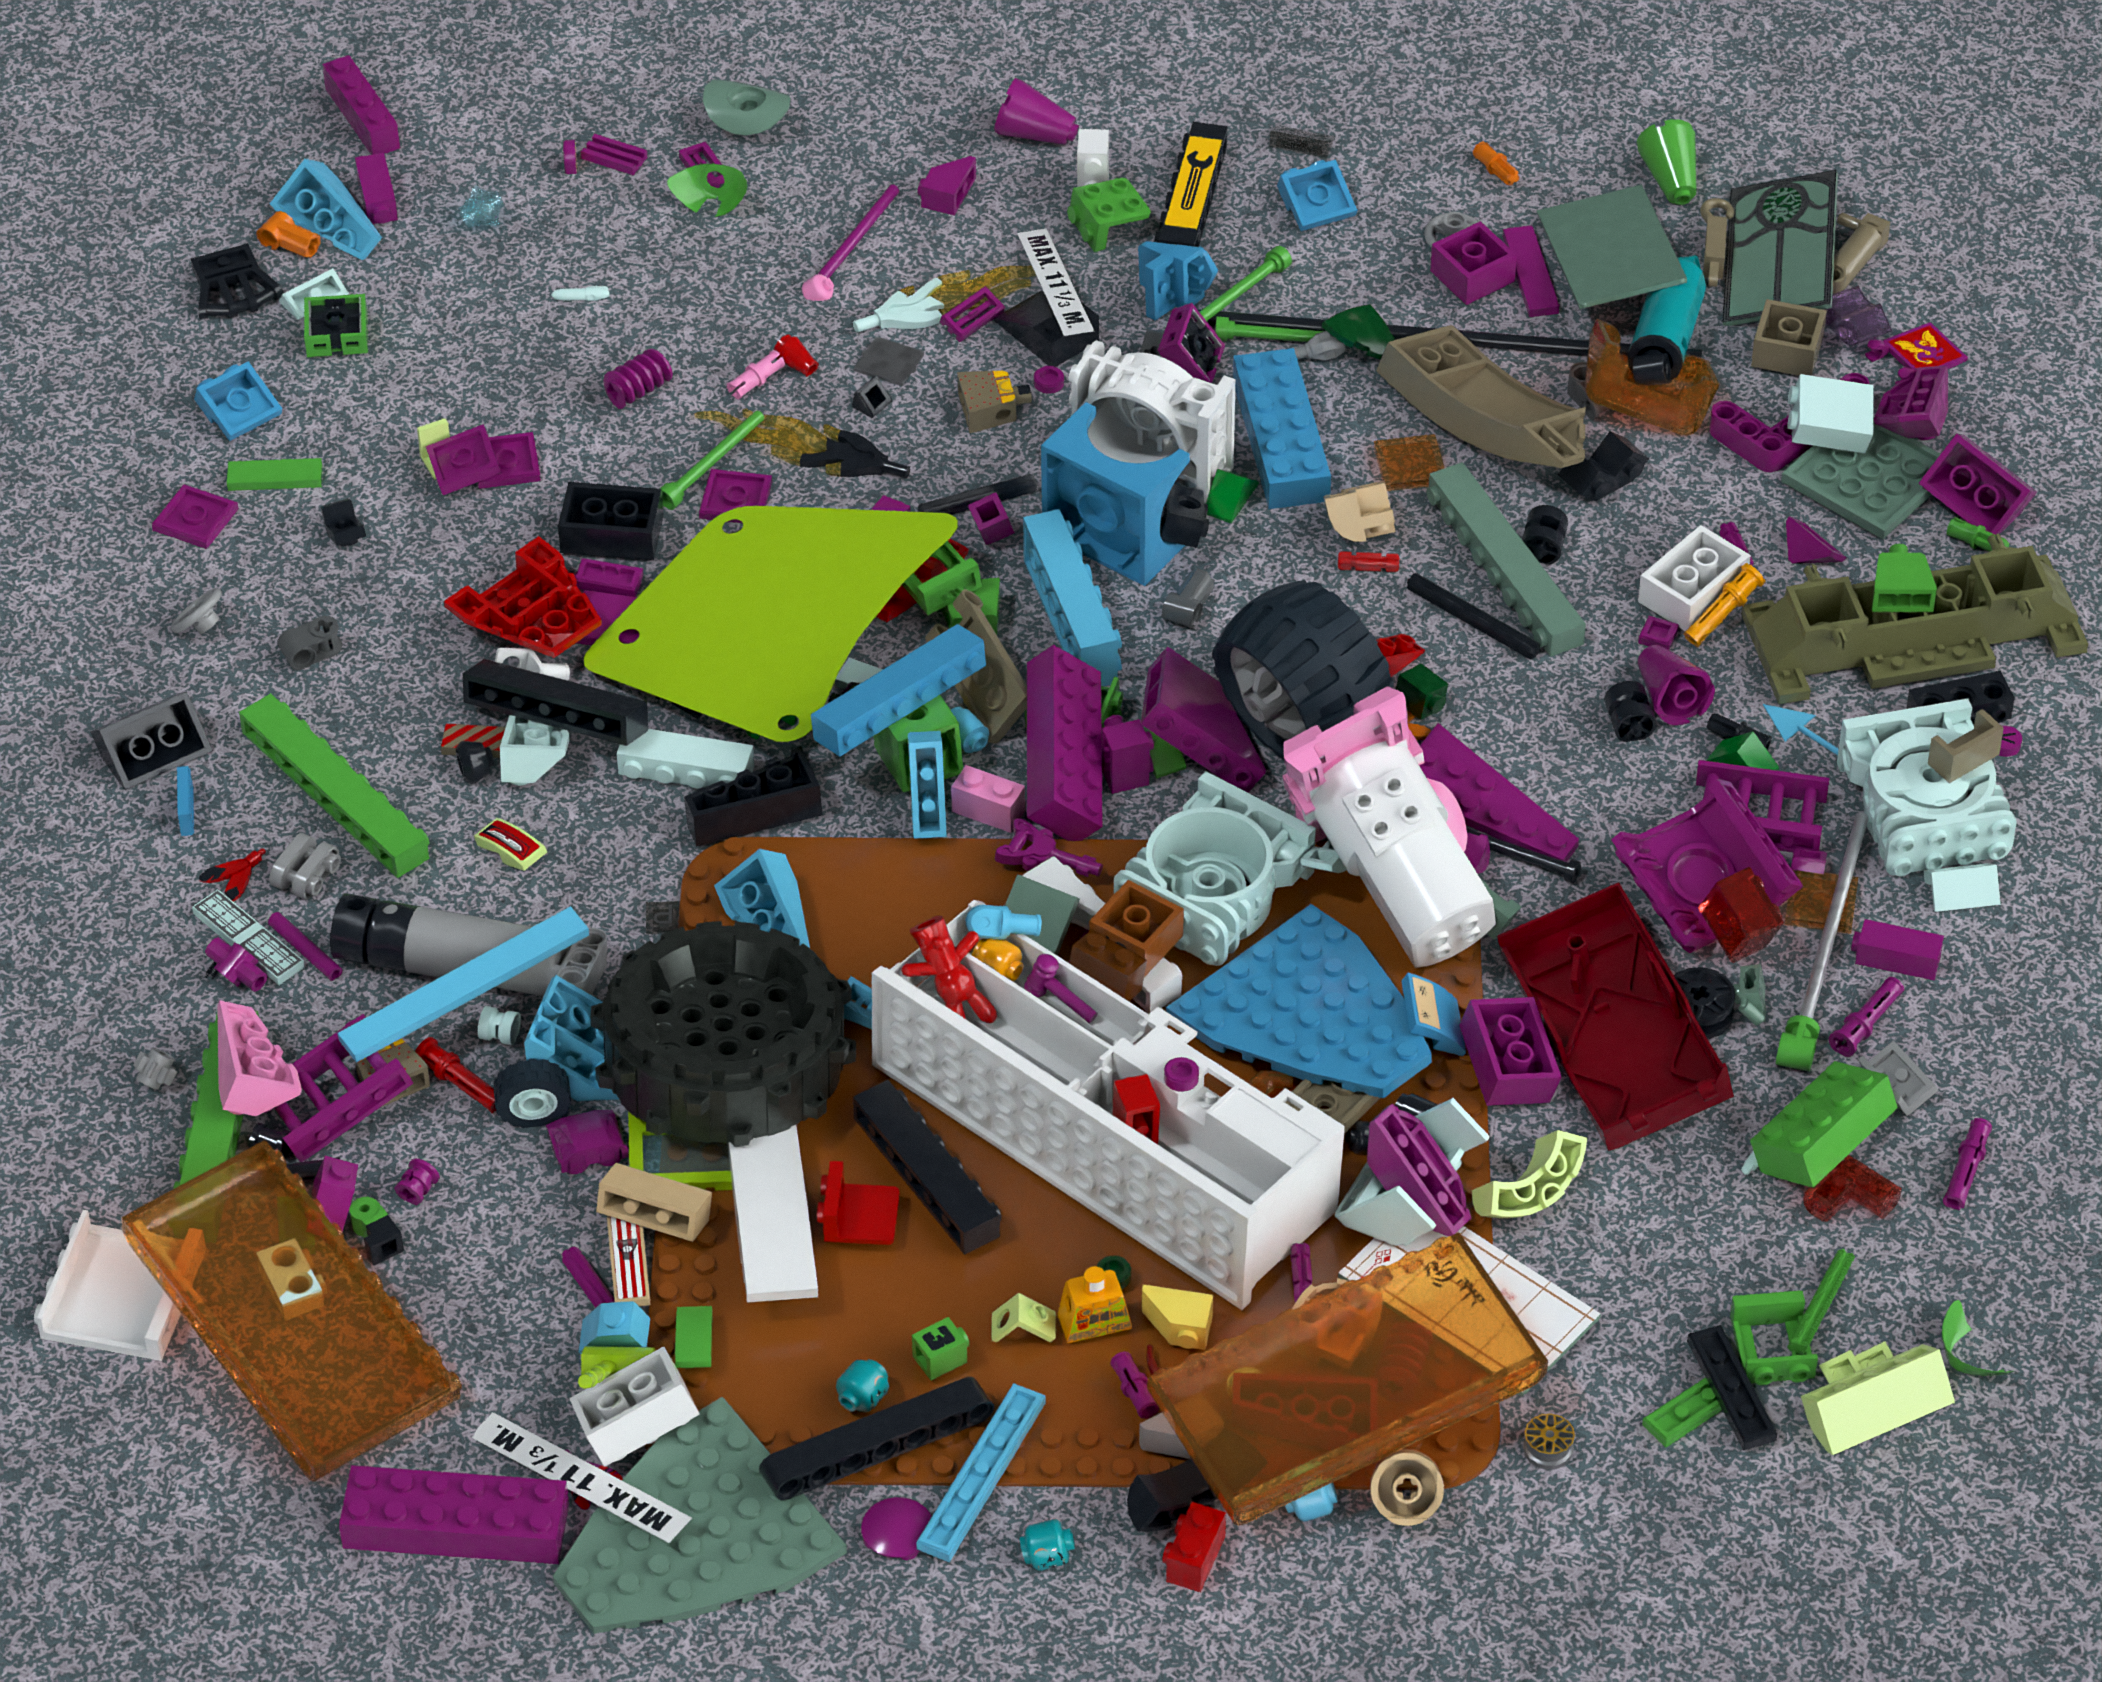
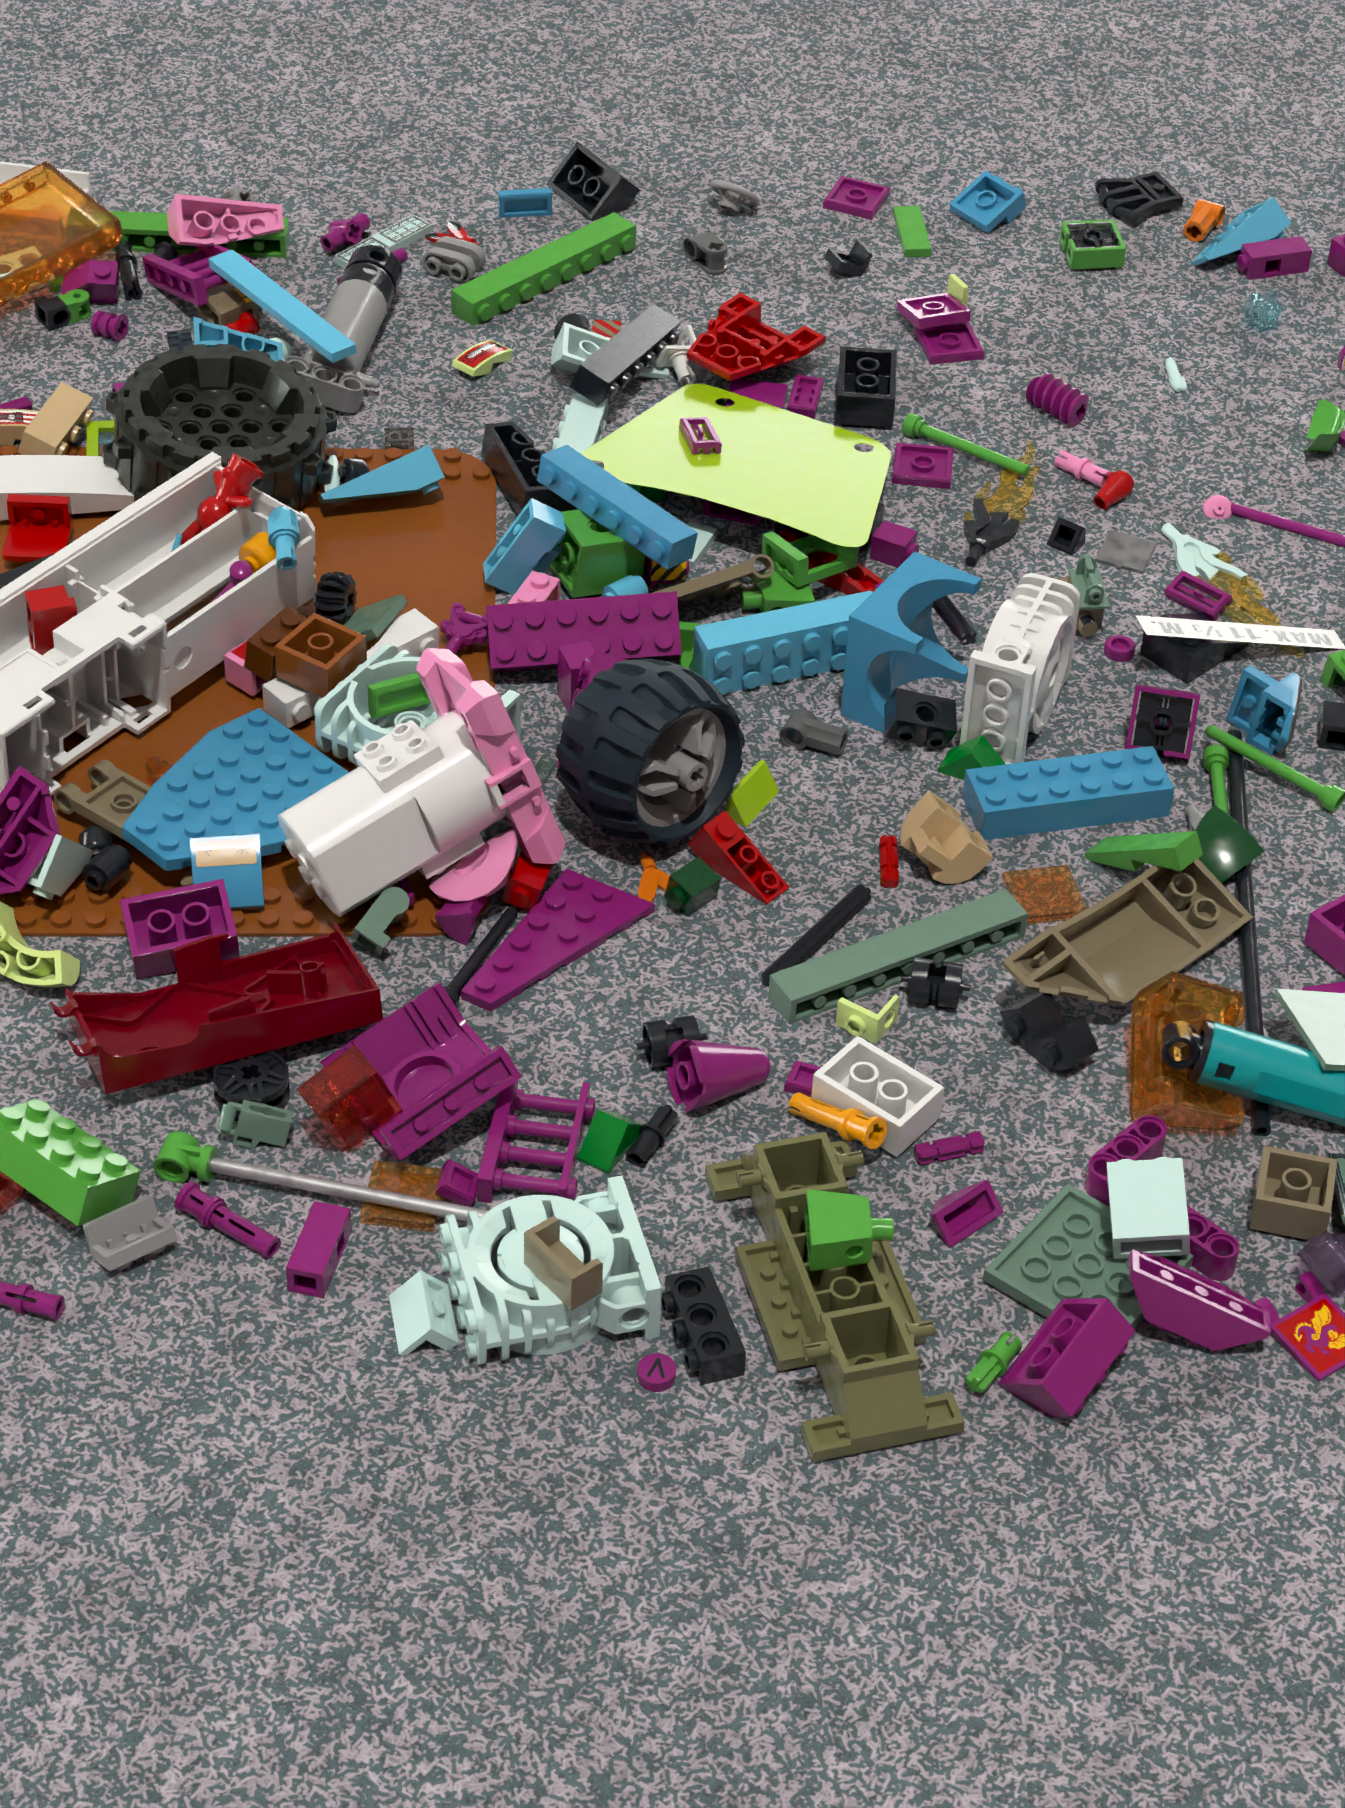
camera: 85 degrees right, 5 degrees down
light aqua slope [279,269,349,320] -> none
magenta tile [1164,1057,1199,1092] -> none
medium azure piece [1763,704,1839,755] -> none
none -> bright green tile [367,672,431,719]
none -> tile [679,417,722,454]
none -> yellowish green bracket [835,995,900,1044]
none -> sand green hinge [1068,554,1110,610]
none -> bright green slope [1084,831,1203,871]

